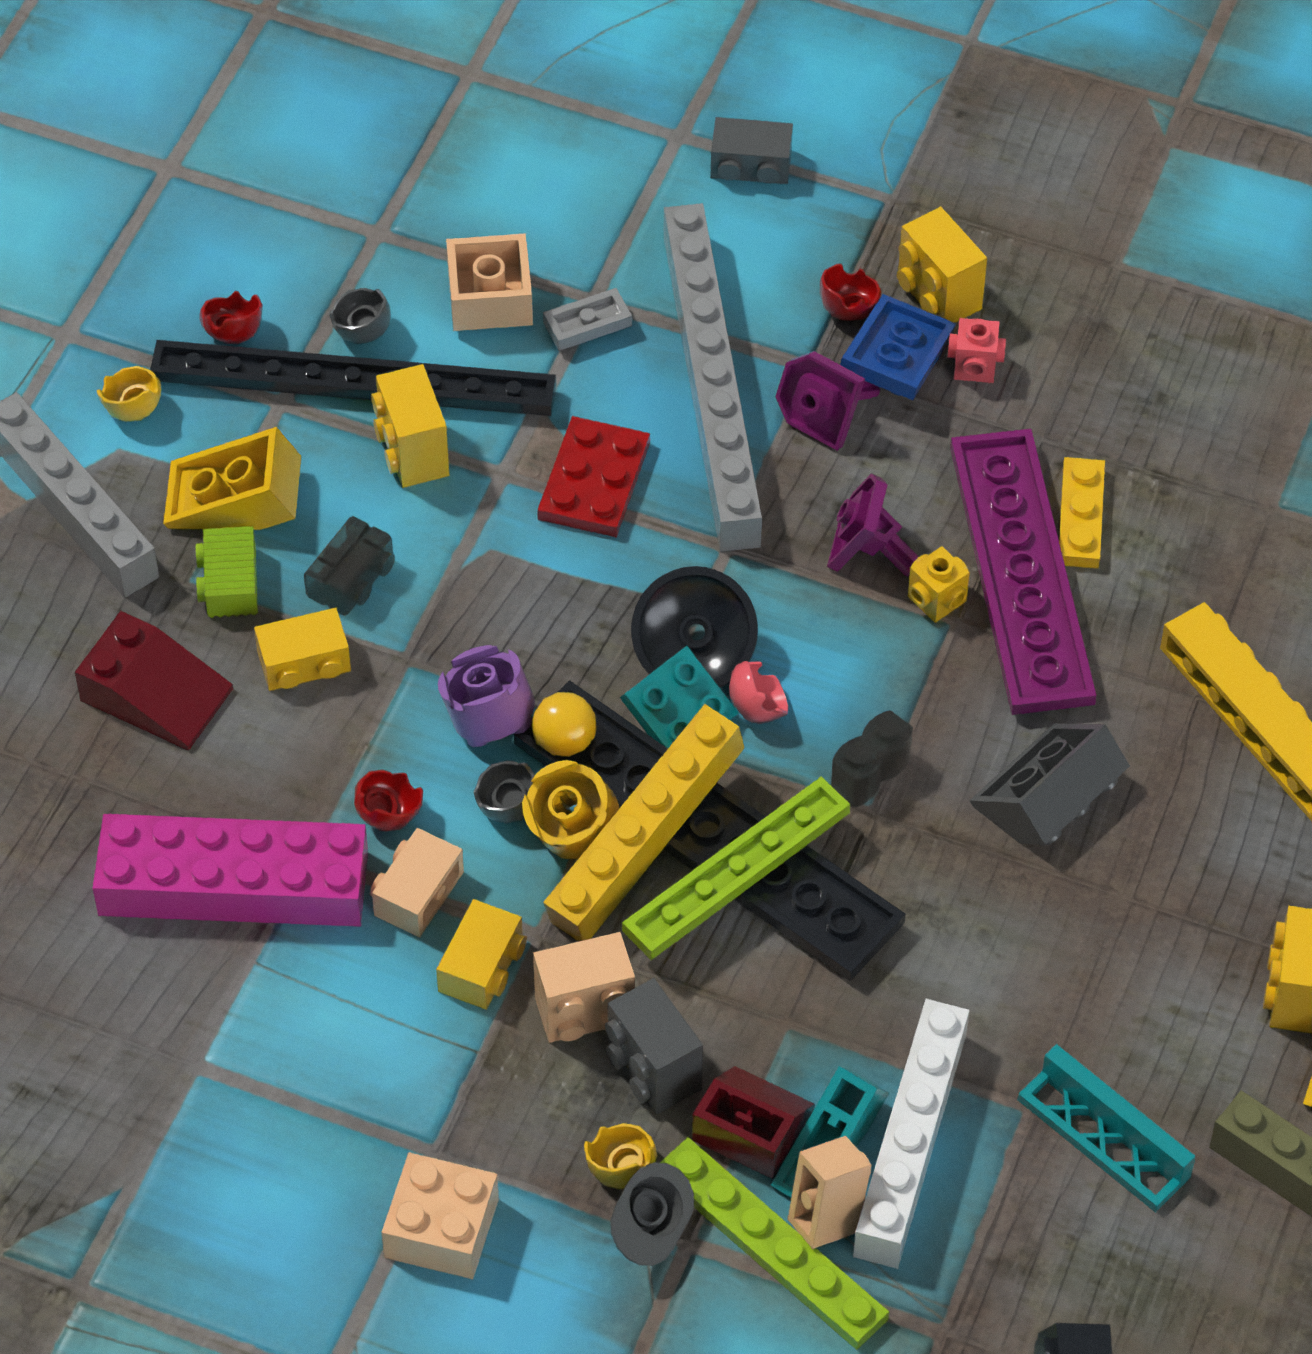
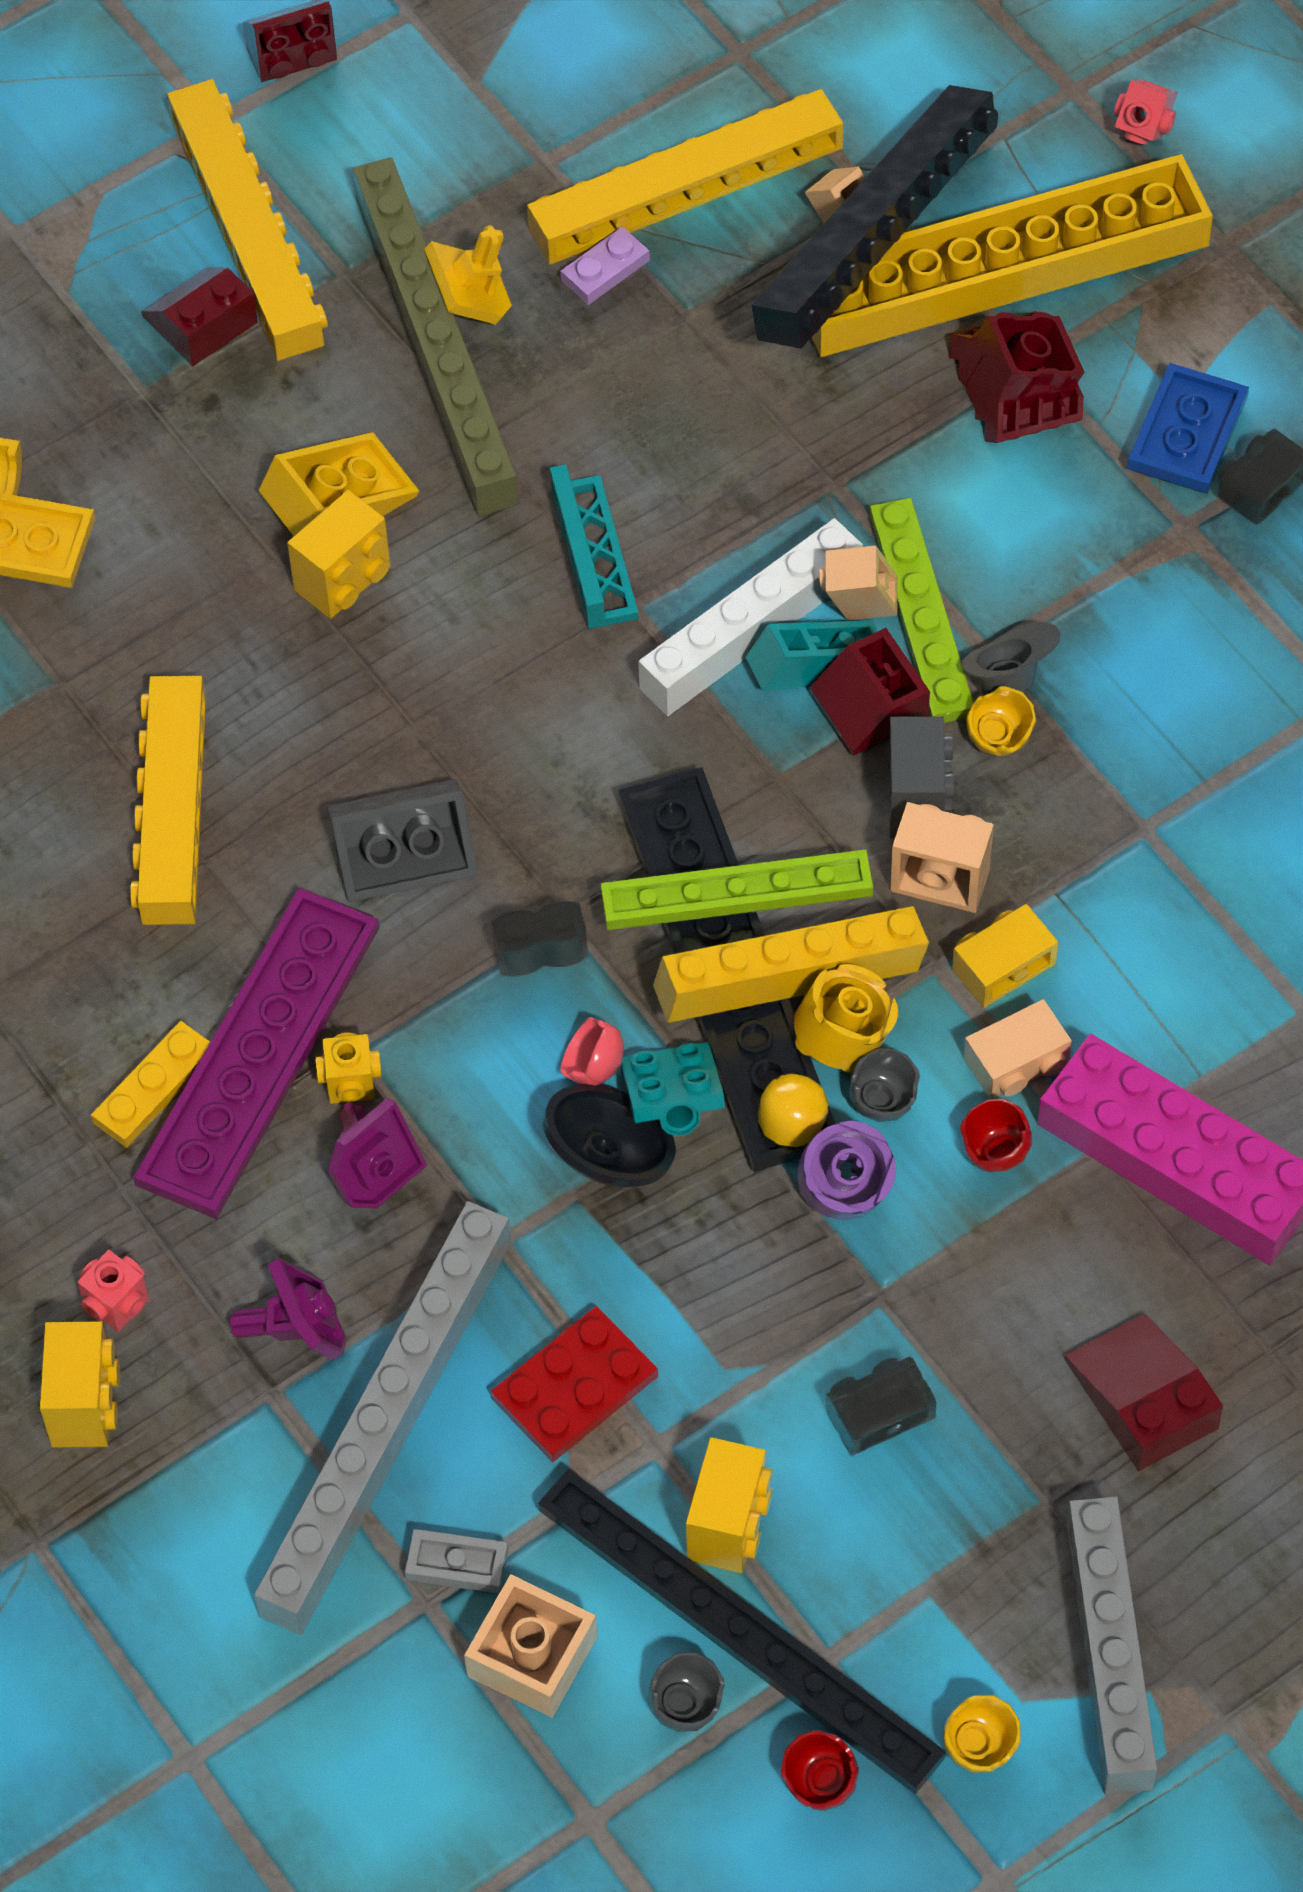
camera: 145 degrees left, 5 degrees up
yellow slope [163,427,301,530] -> none
lime brick [196,526,258,618] -> none
yellow brick [254,608,351,691] -> none
light nougat brick [381,1152,499,1279] -> none
dark grey brick [710,117,793,184] -> none
red hair [820,264,882,321] -> none
blue plate [840,294,956,400] -> none

